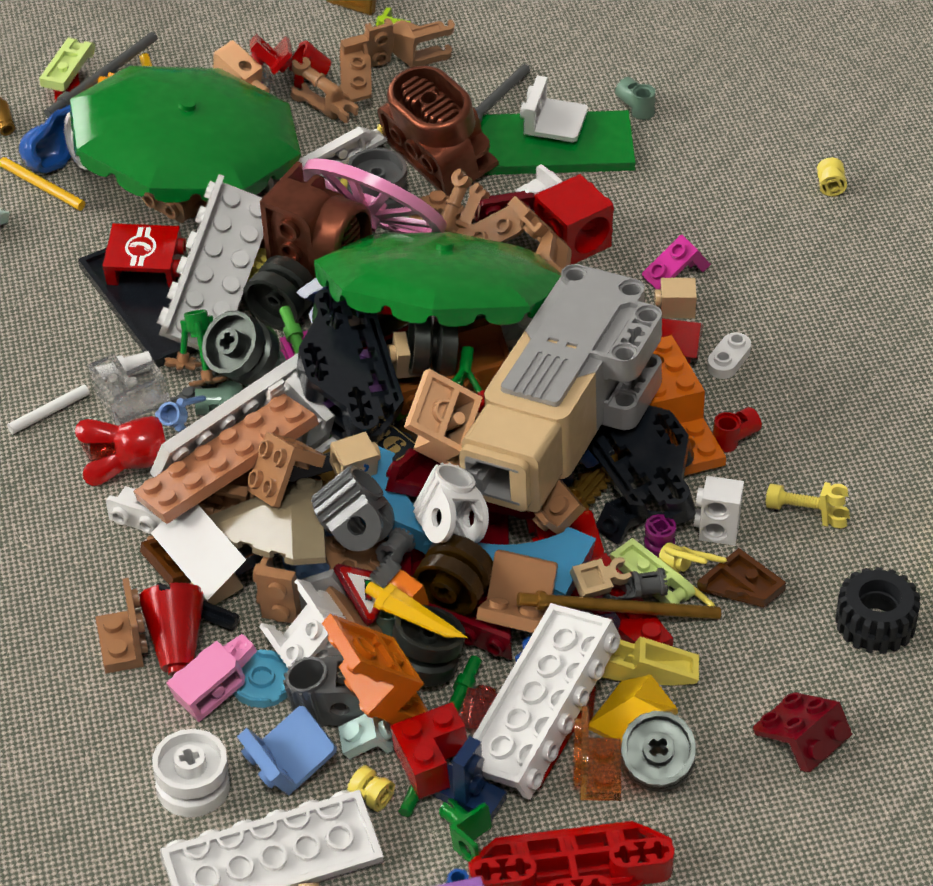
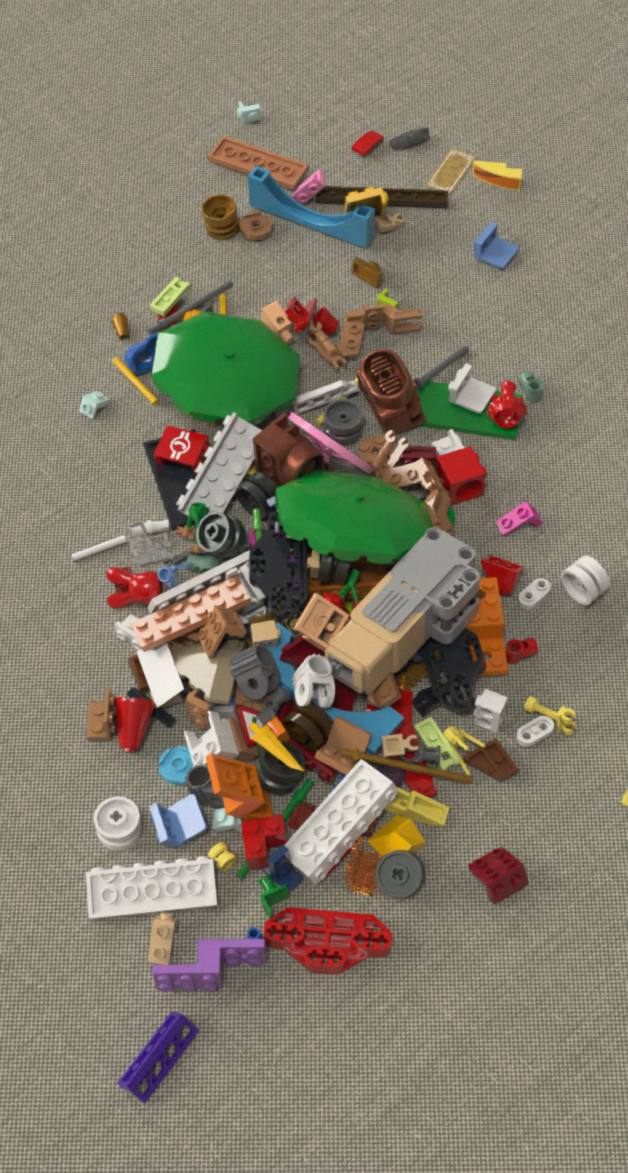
camera: 15 degrees right, 10 degrees up
bright pink hinge [166,634,257,722] -> none
magenta wheel [644,514,676,558] -> none
tan brick [654,278,697,319] -> none
black tyre [835,567,921,654] -> none
none -> red piece [486,381,527,429]
none -> white plate [516,716,554,747]
none -> white wheel [560,556,610,606]

